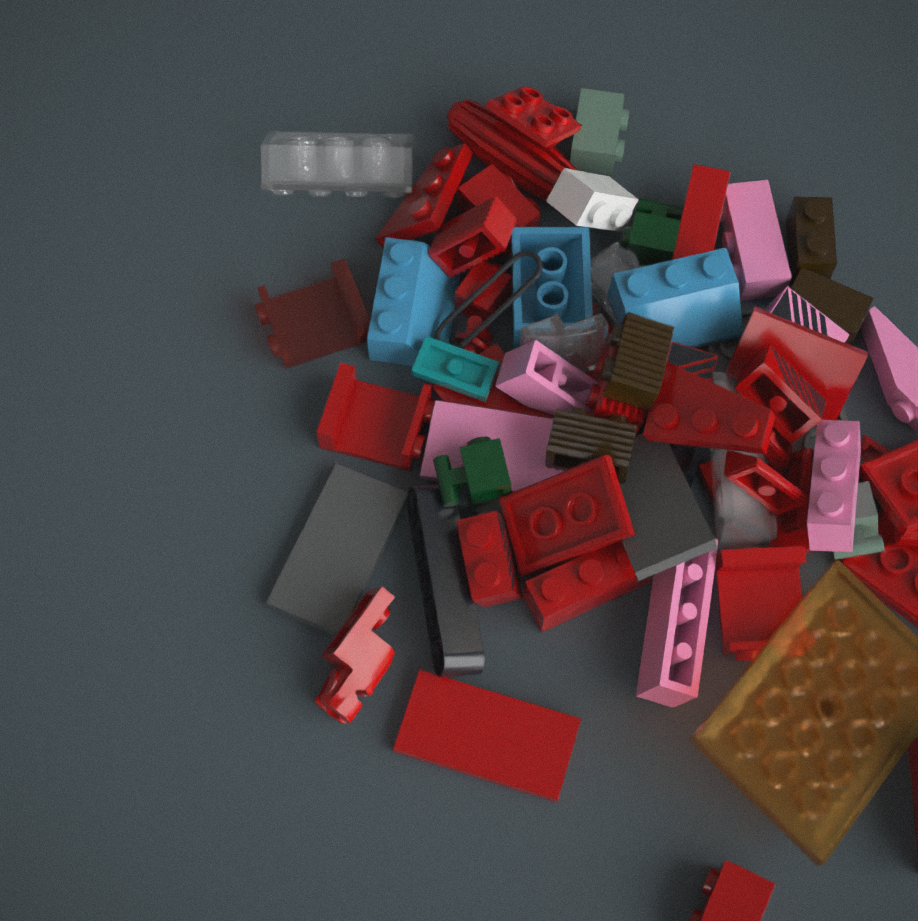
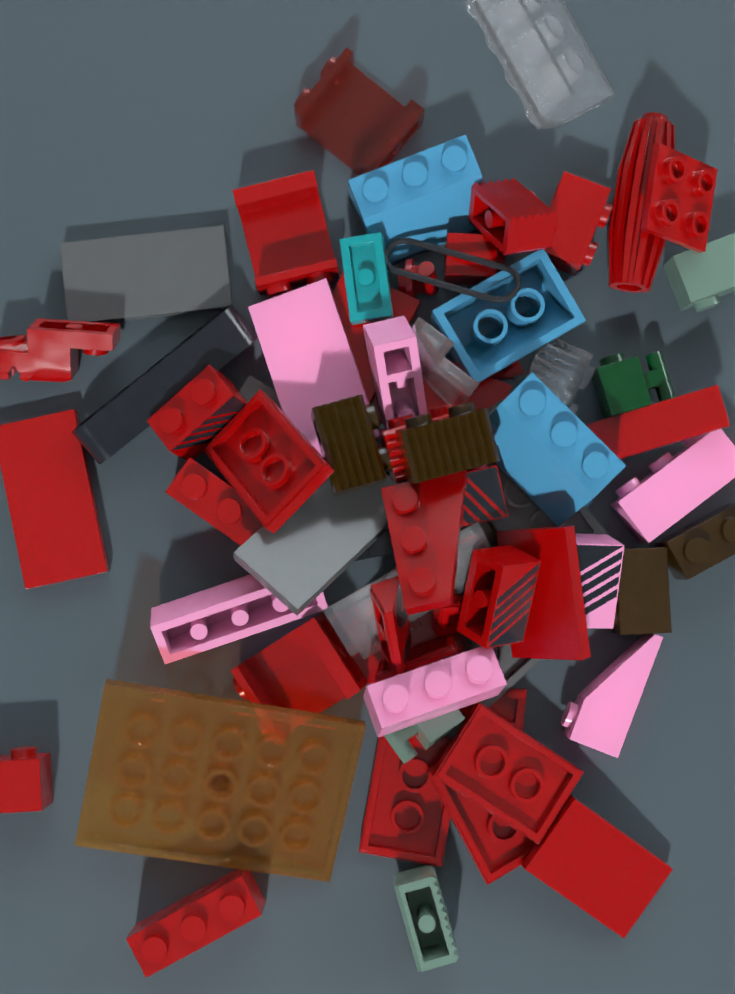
camera: 65 degrees right, 20 degrees up
red wing [375,142,473,249] -> none
dark green brick [433,437,512,507] -> none
white brick [546,168,639,232] -> none

